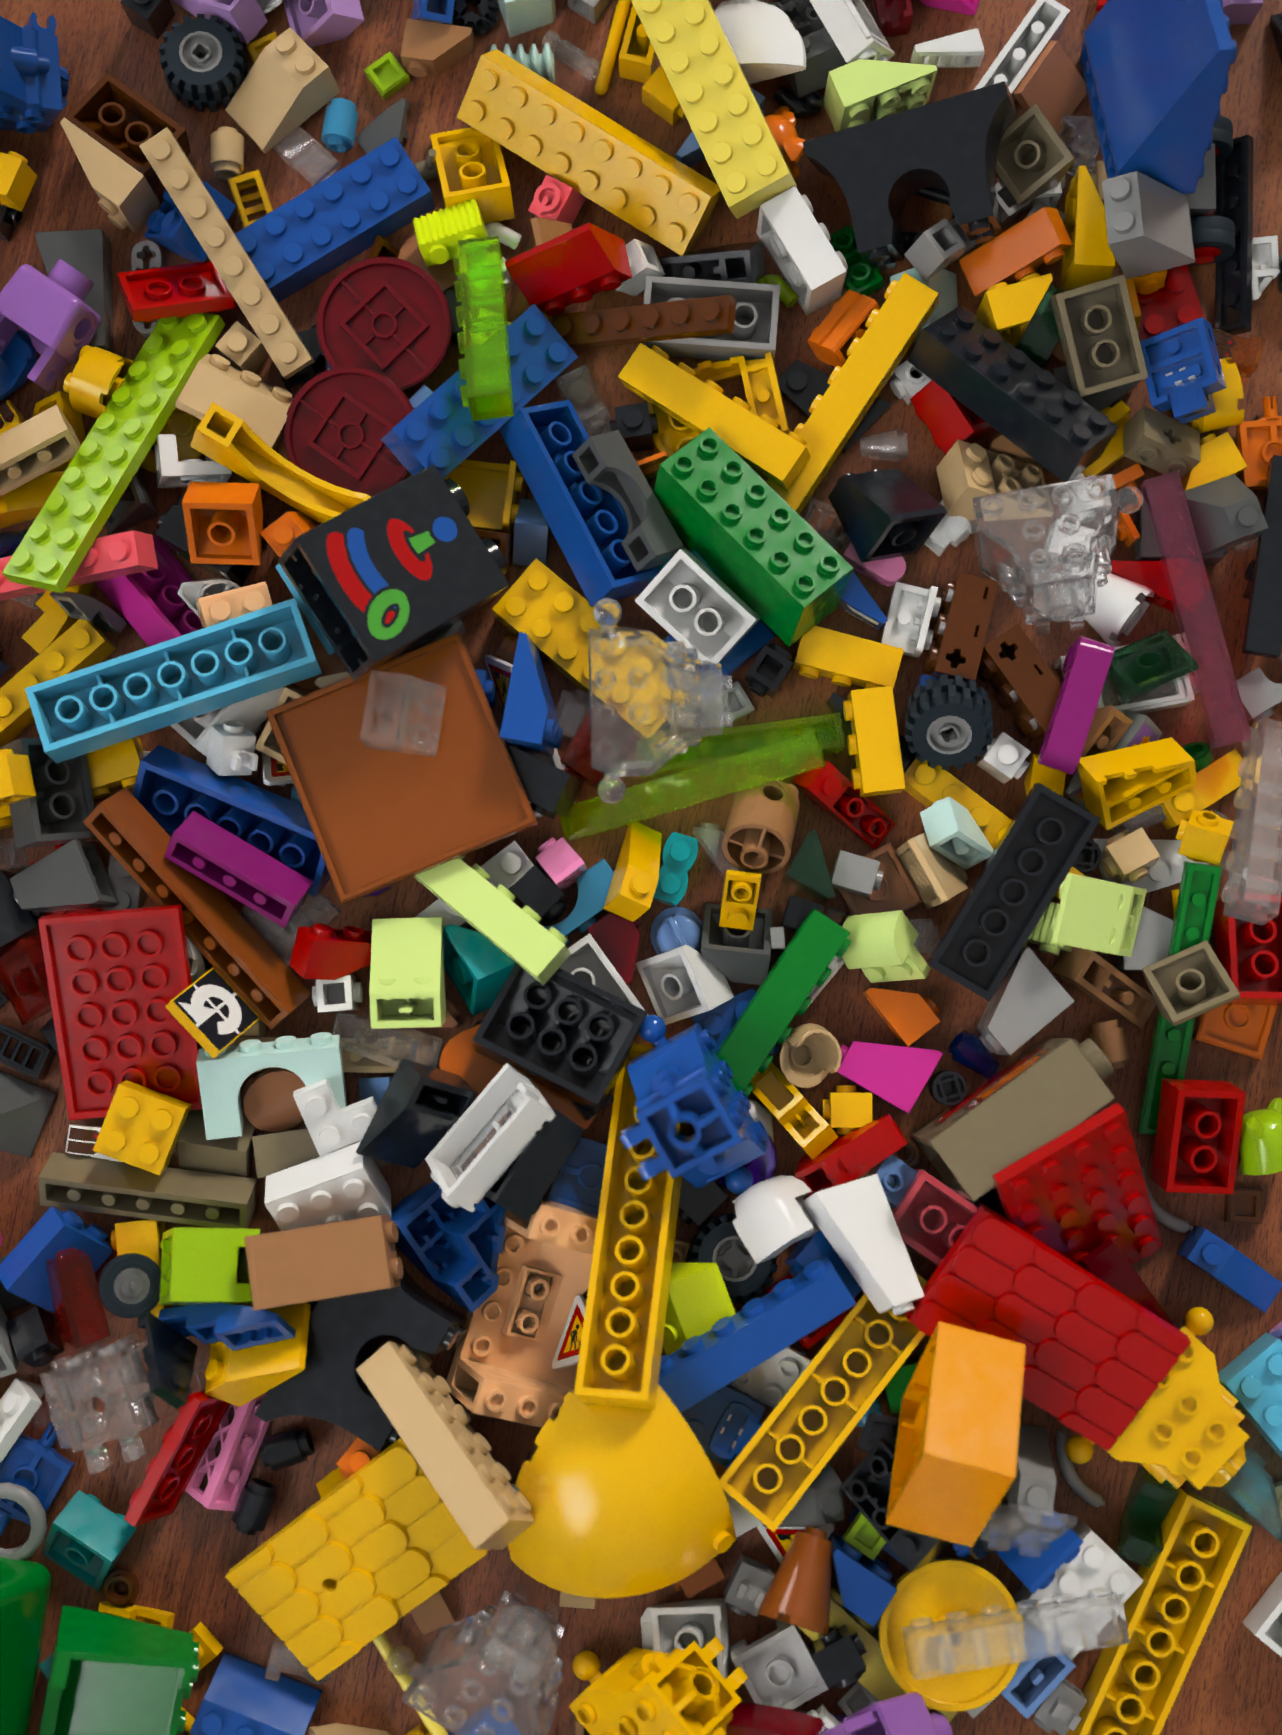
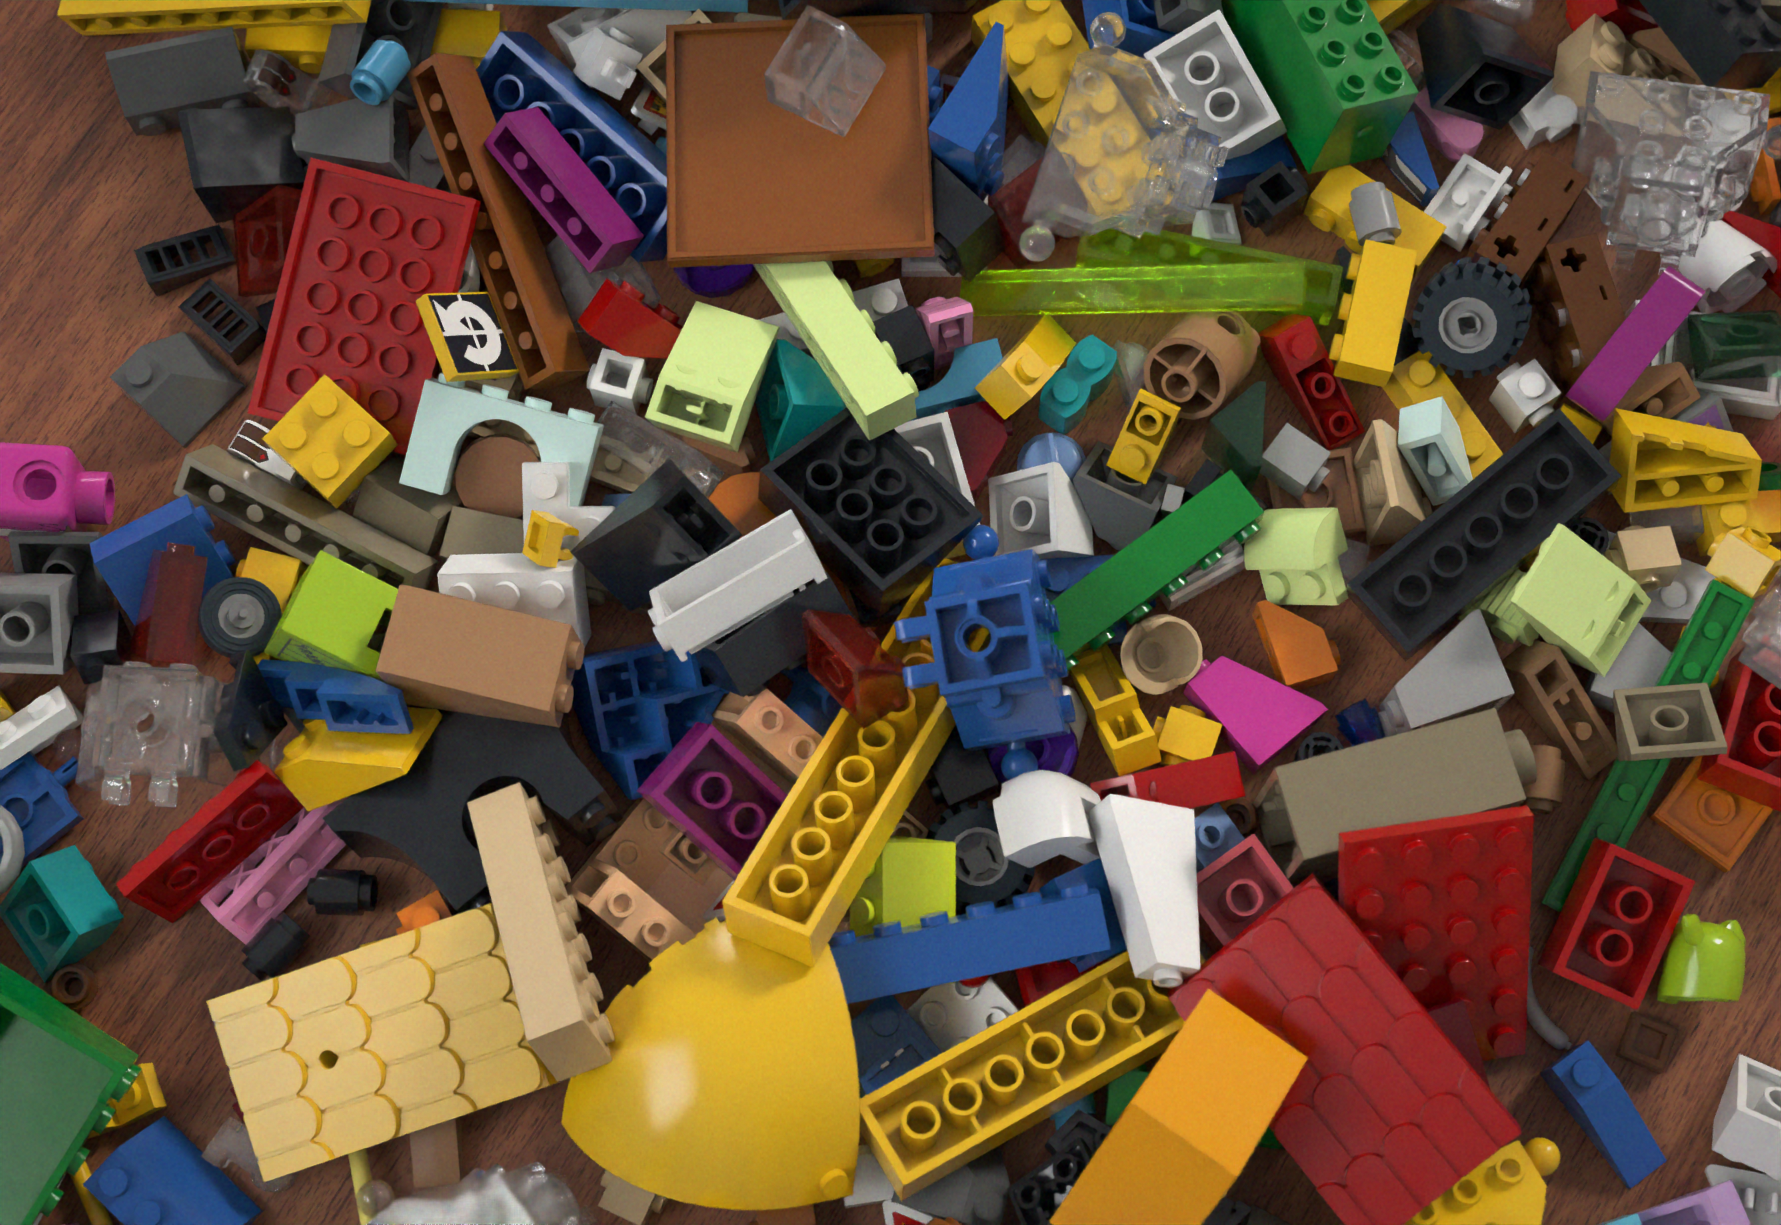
camera: 20 degrees right, 10 degrees down
none -> dark azure brick [350,40,411,105]
none -> yellow tile [522,510,579,568]
none -> magenta brick [637,722,788,880]
none -> clear red slope [802,609,909,729]
none -> light grey brick [1349,182,1402,246]

